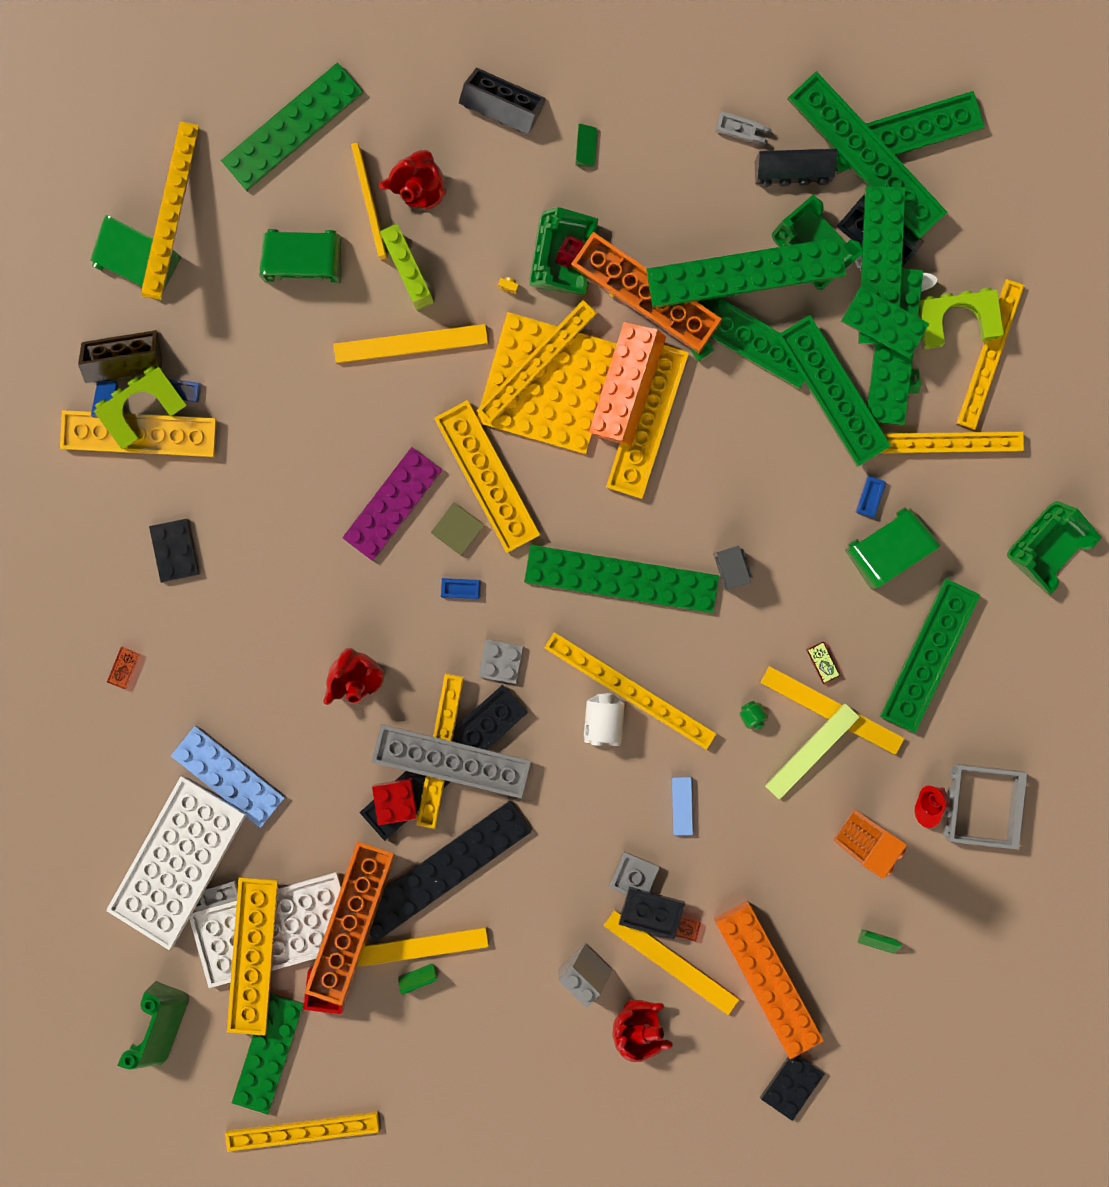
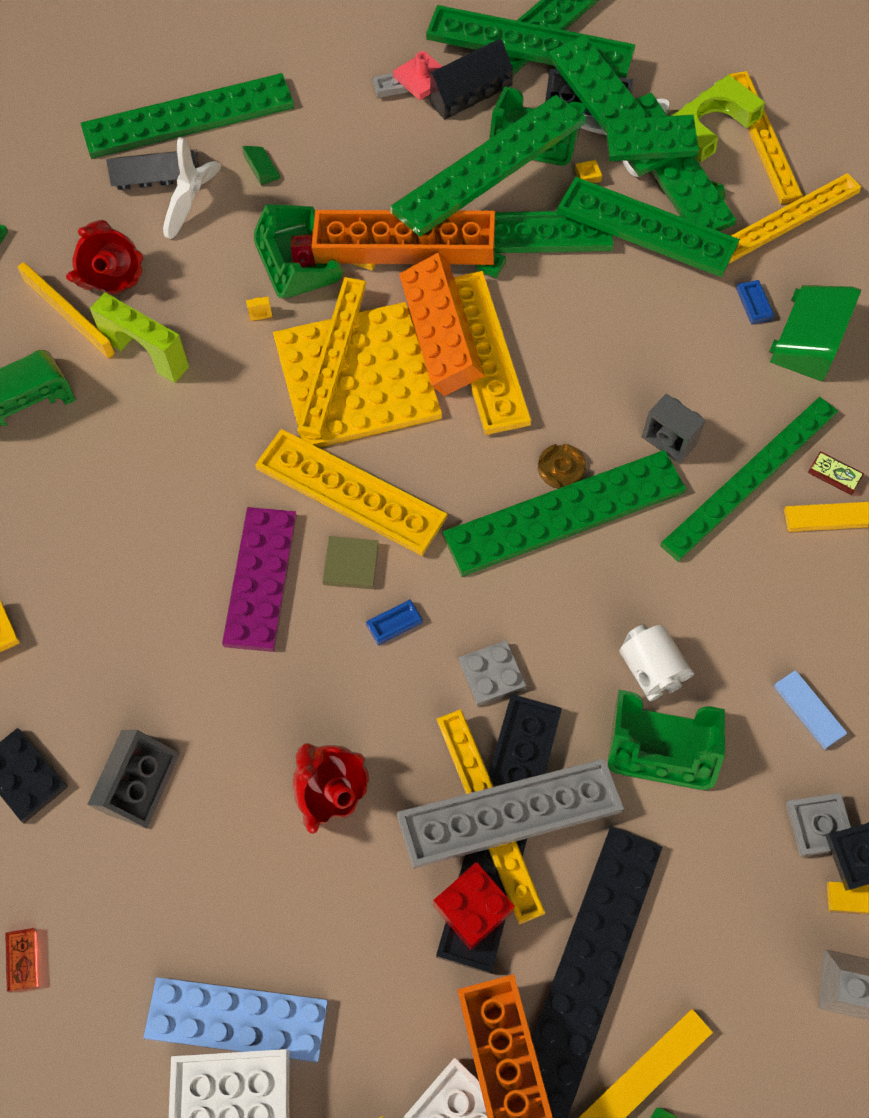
camera: 30 degrees left, 25 degrees down
yellow tile [333,324,488,363] -> none
yellow plate [544,632,716,750] -> none
green head [739,701,768,731] -> none
none -> green plate [80,73,294,159]
none -> dark grey slope [87,730,180,828]
none -> white piece [163,137,221,239]
none -> coral tile [393,51,443,100]
none -> pearl gold tile [538,444,586,489]
none -> yellow plate [574,160,602,183]
none -> green windscreen [608,690,725,790]
none -> green plate [660,396,838,562]

